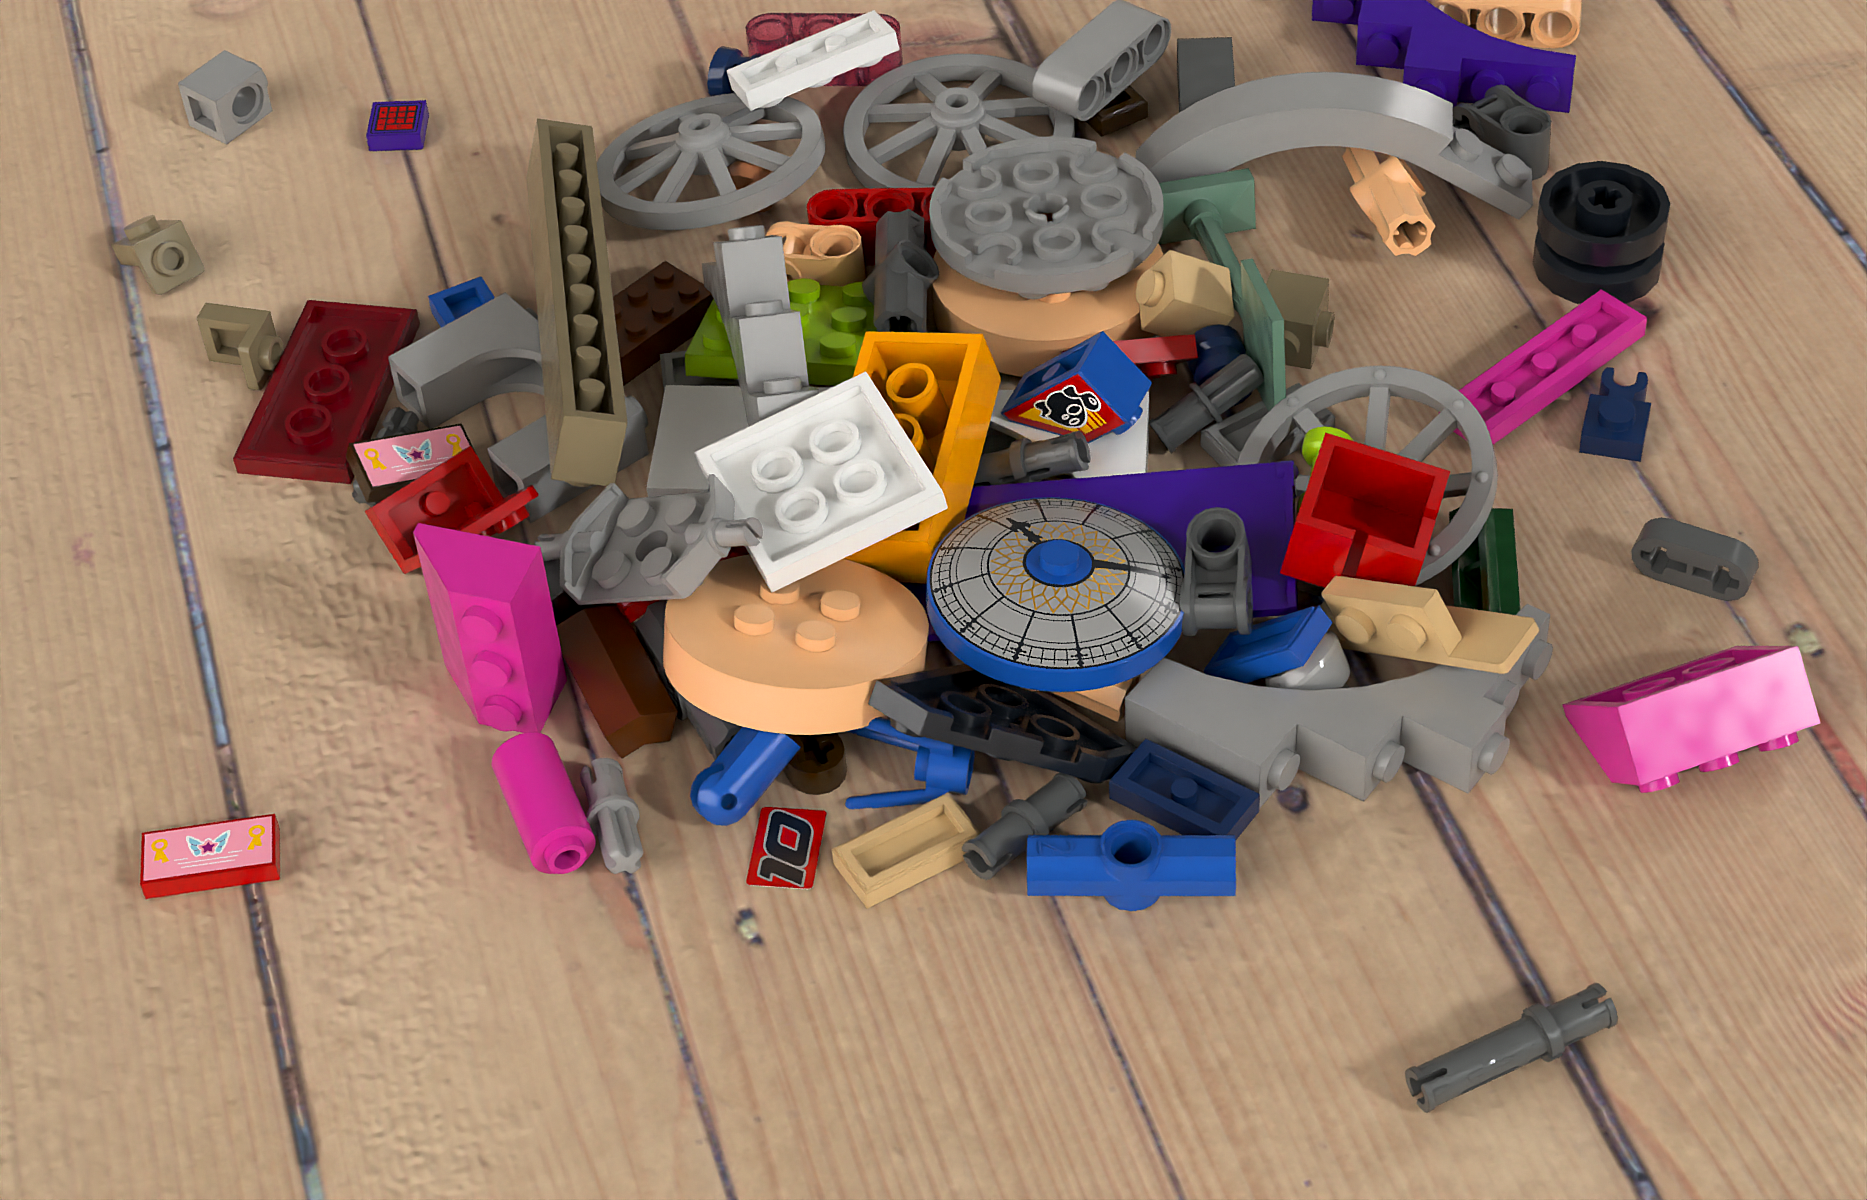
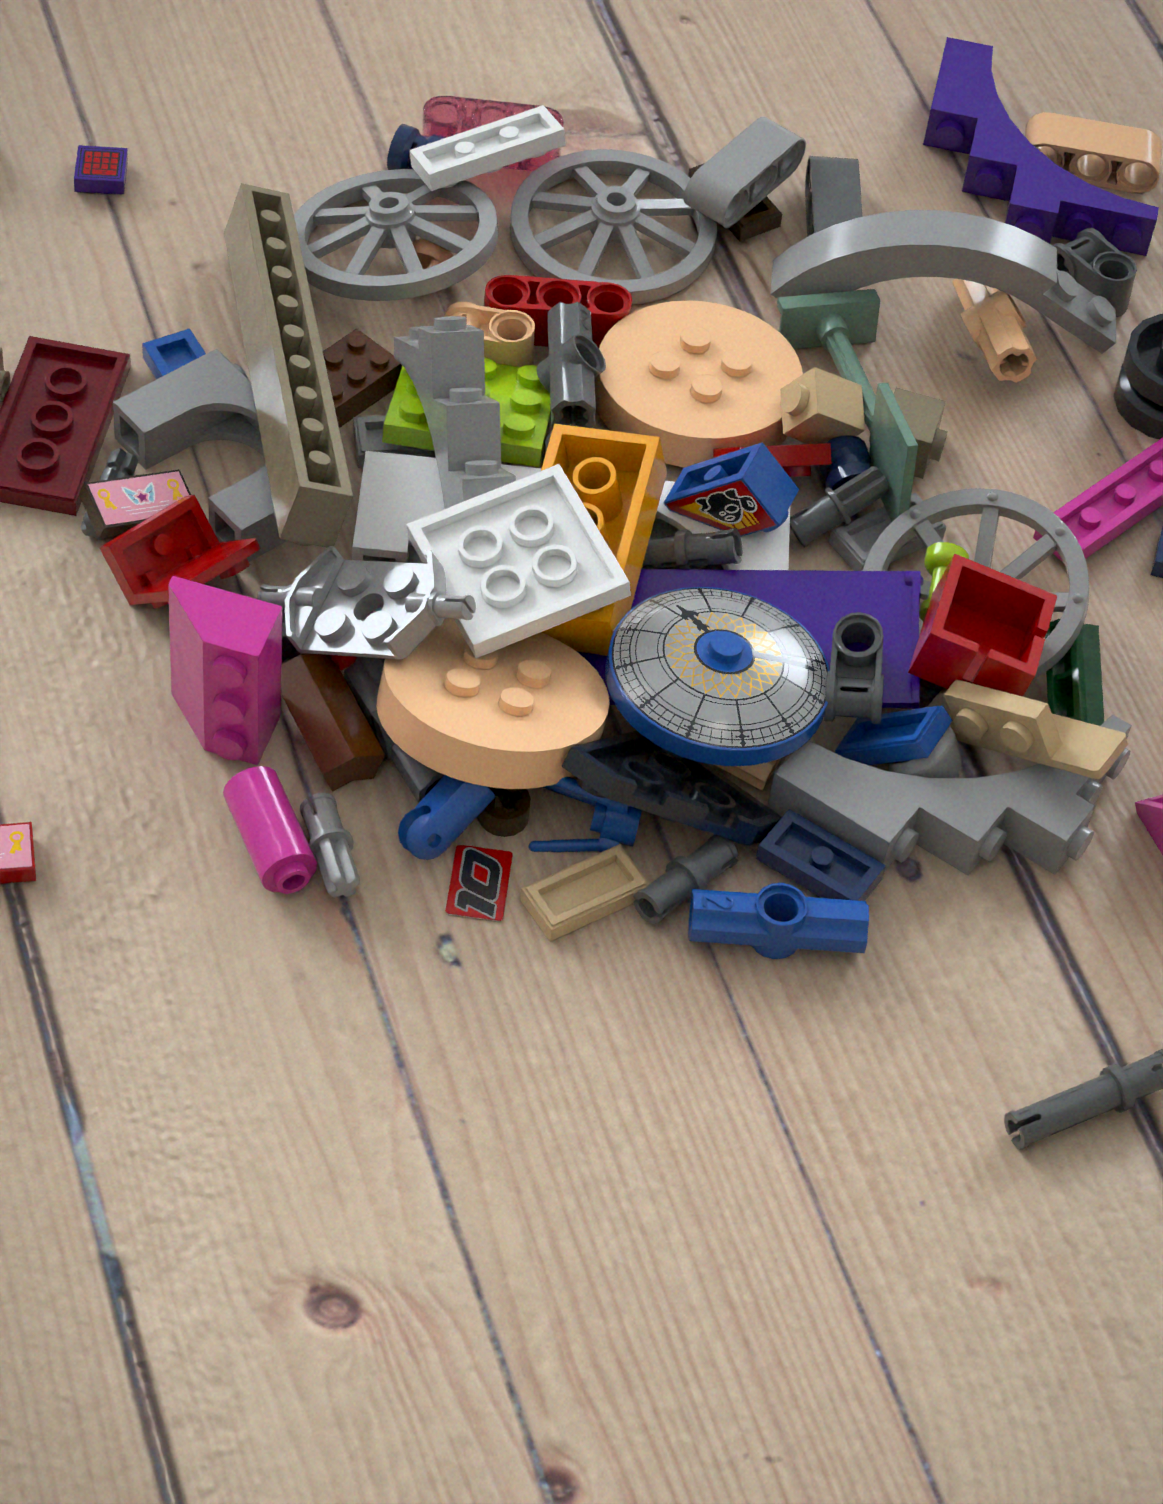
camera: 10 degrees left, 5 degrees up
light grey plate [929,136,1164,299] -> none

